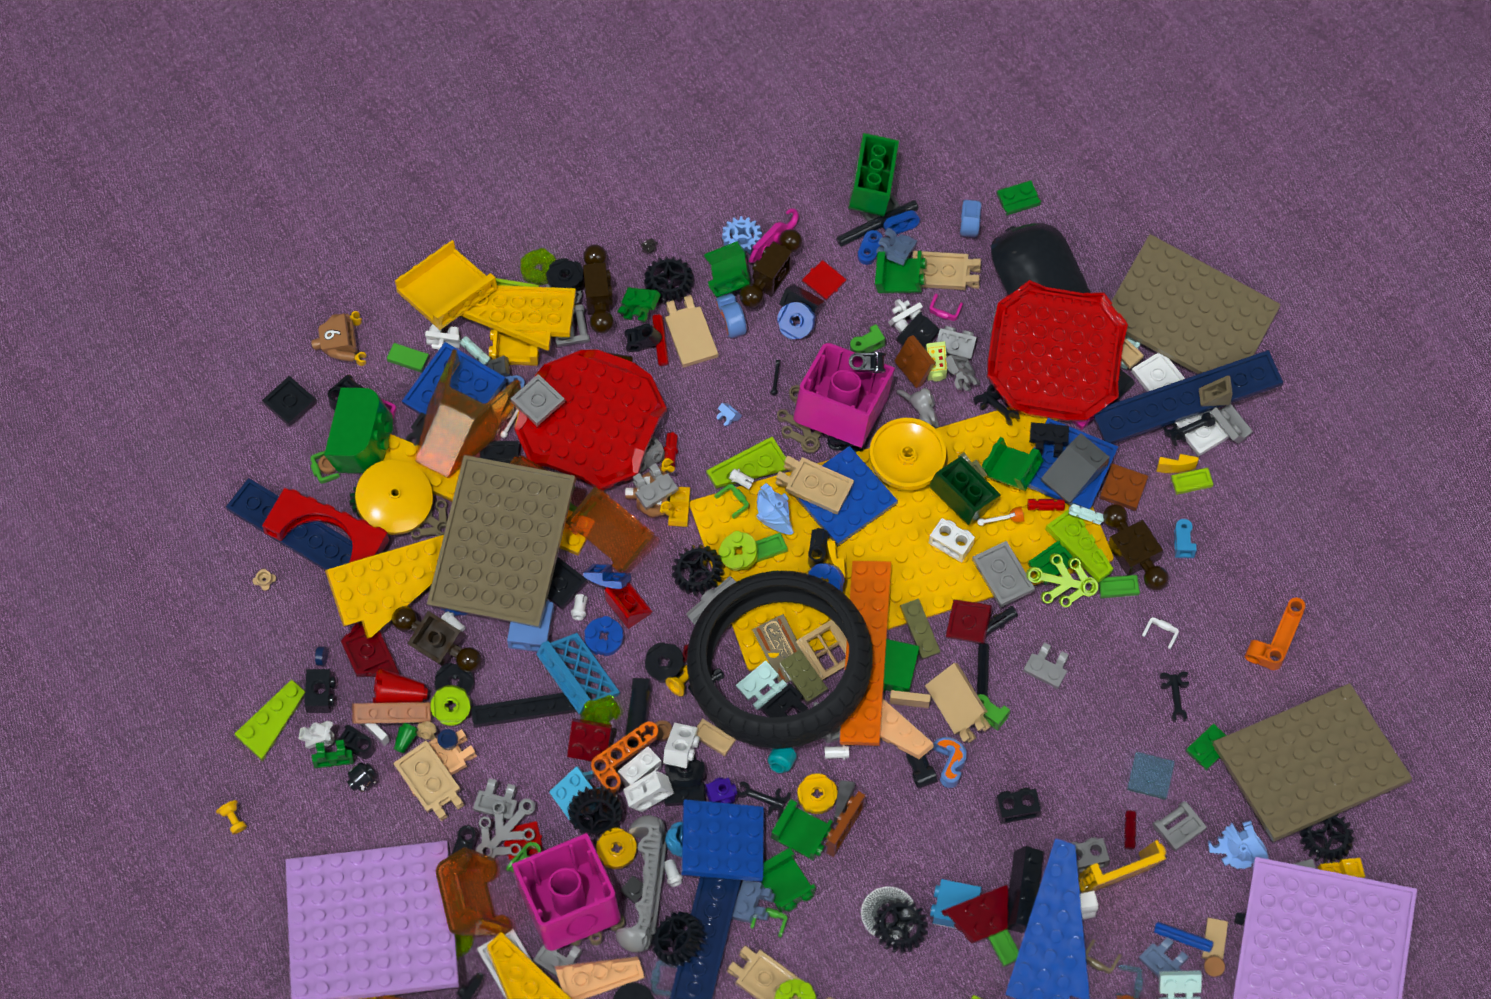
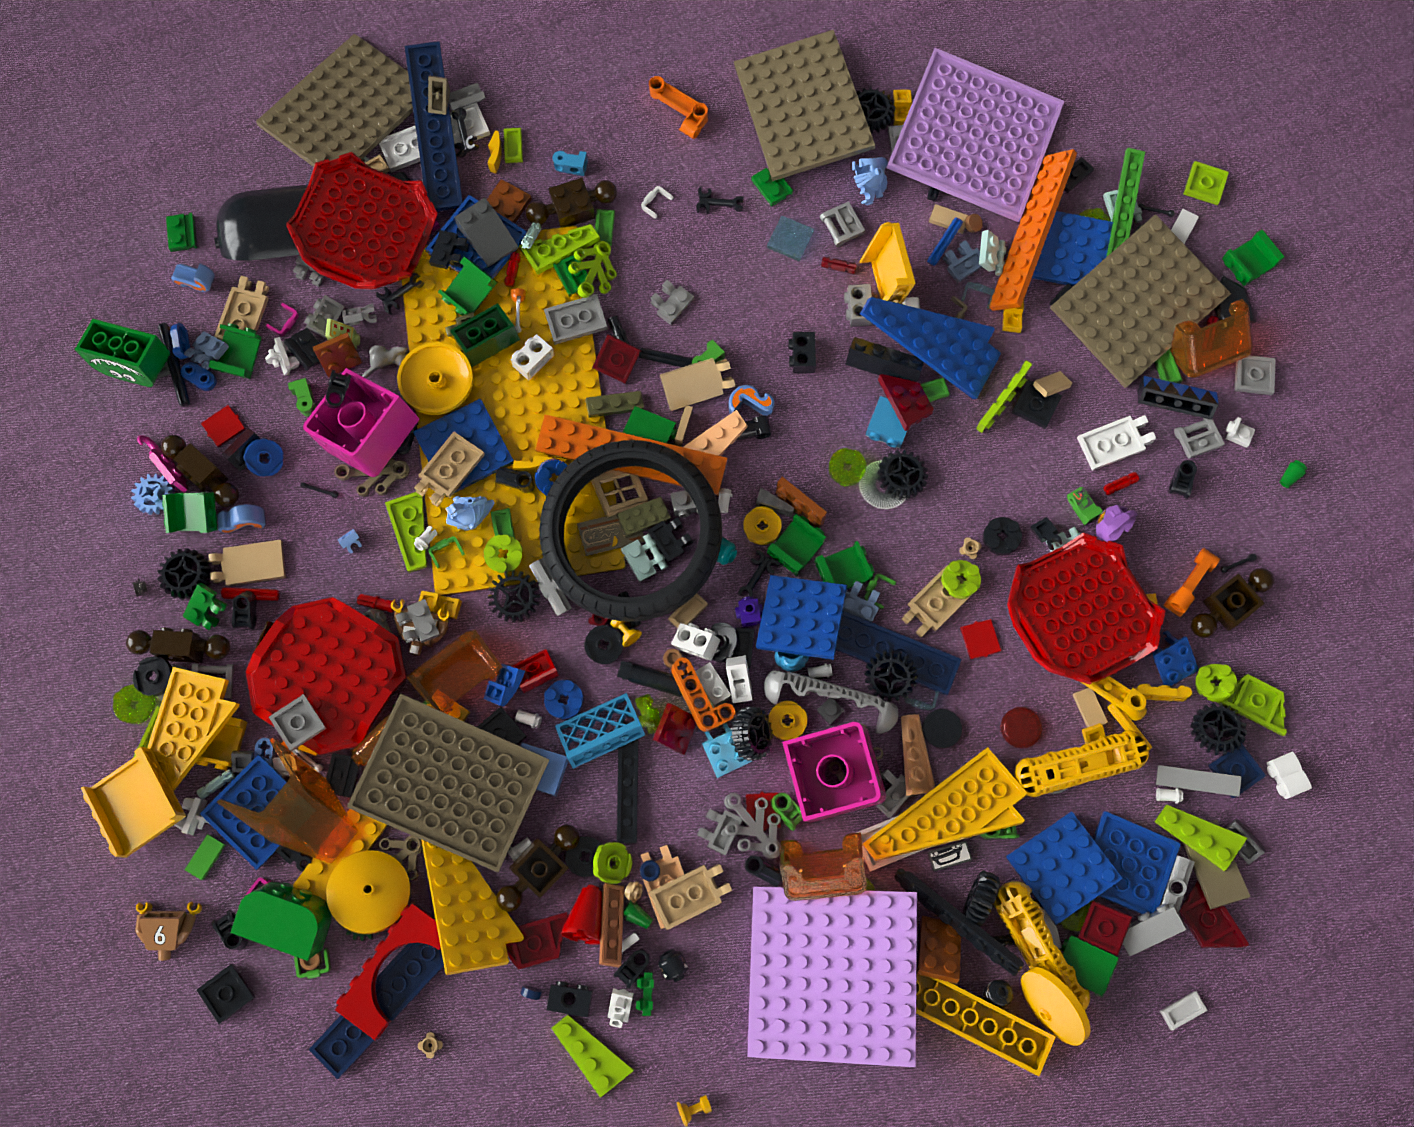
camera: 80 degrees left, 10 degrees up
none -> clear neon green plate [828,448,866,487]

